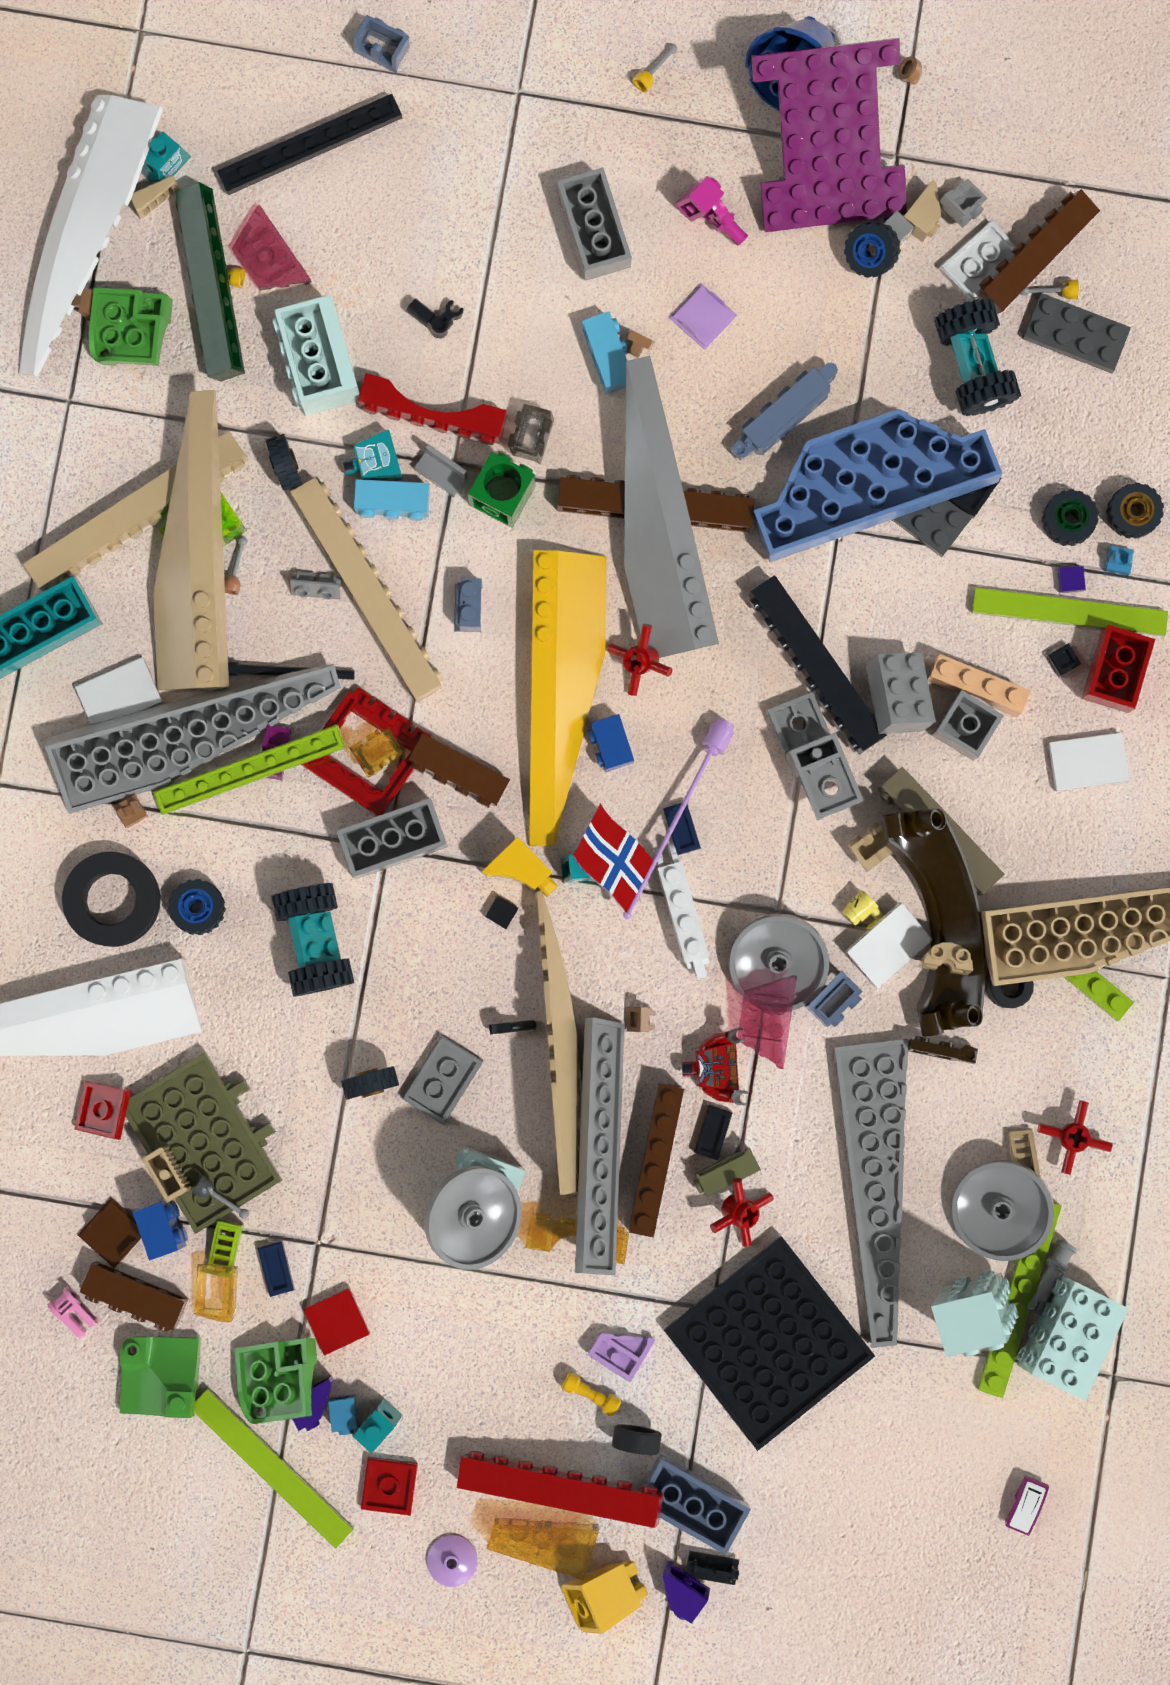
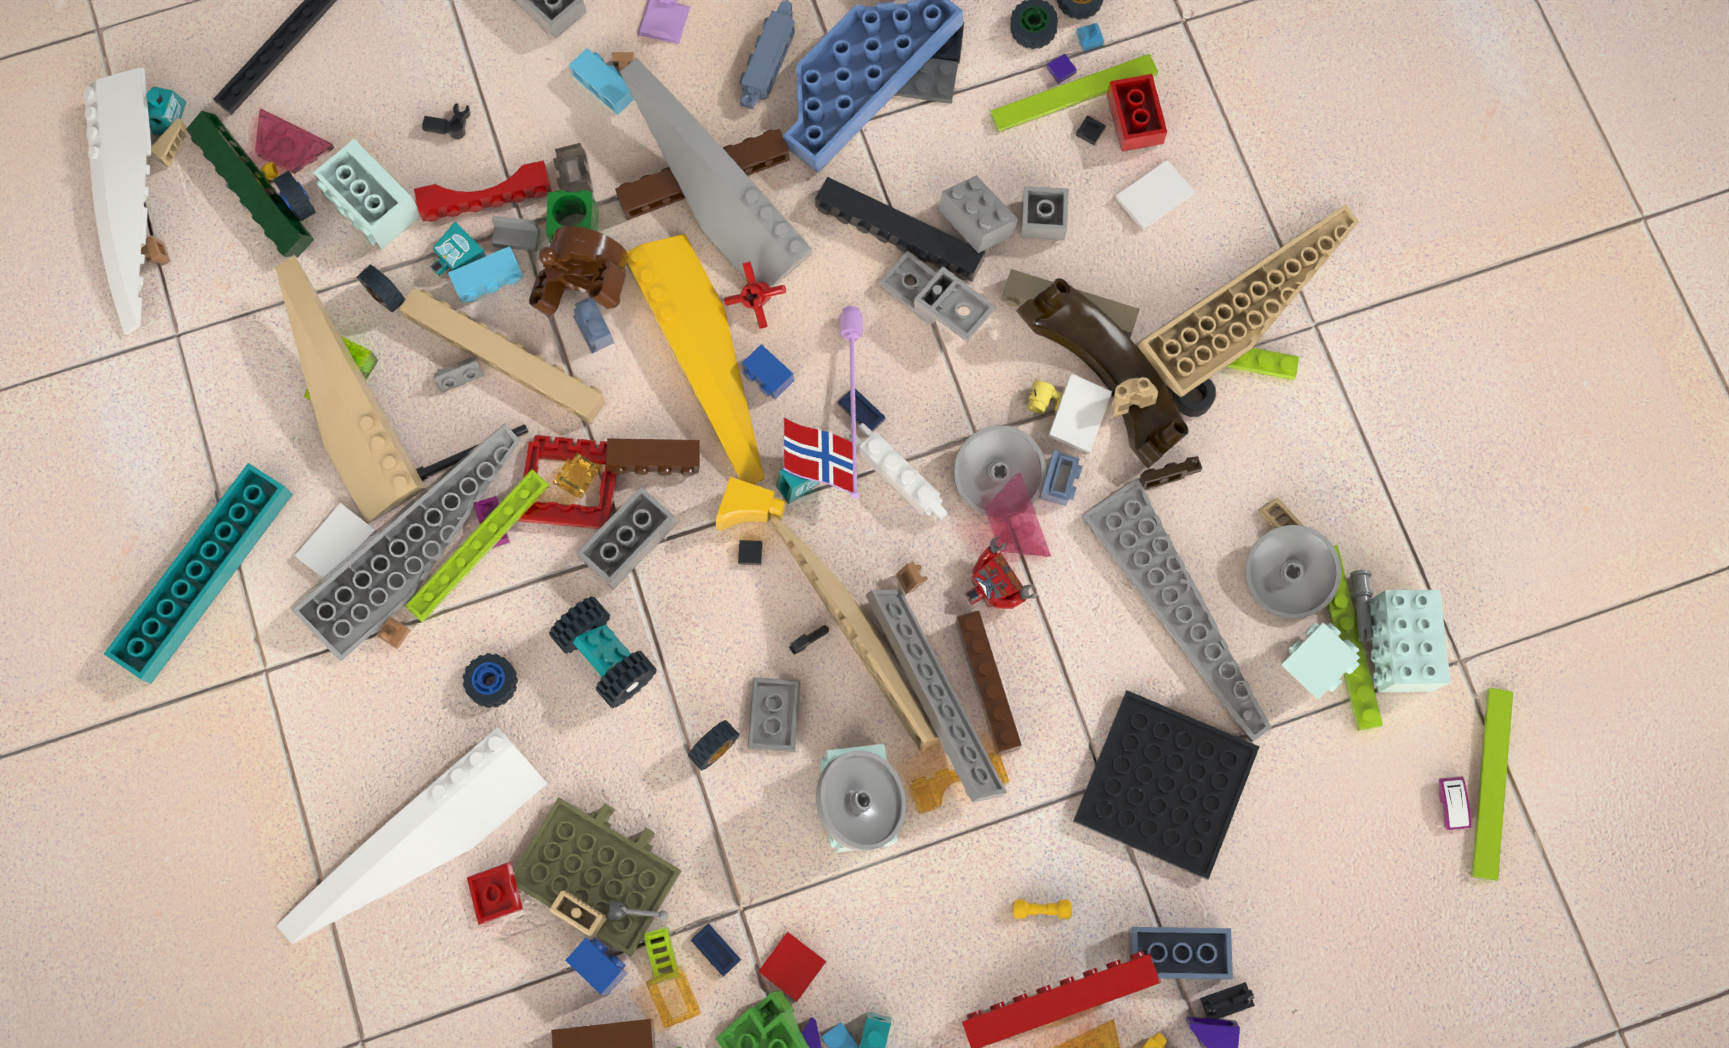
camera: 20 degrees left, 10 degrees down
tan brick [23,431,248,592] -> none
black tyre [62,852,161,947] -> none
reddish brown piece [78,1197,141,1268] -> none
bright green slope [89,288,173,366] -> none
hinge [224,536,248,595] -> none
lavender wing [587,1333,655,1382] -> none
black tyre [612,1424,662,1455] -> none
olive window [693,1146,761,1197] -> none
black tile [694,1105,733,1160] -> none
red bar [710,1178,774,1247] -> none
tan cylinder [847,821,894,872] -> none
light nougat arch [927,654,1031,717] -> none
red bar [1037,1100,1113,1175] -> none
none -> black wheel [273,170,316,222]
none -> reddish brown piece [529,226,628,316]
none -> lime tile [1471,688,1513,881]

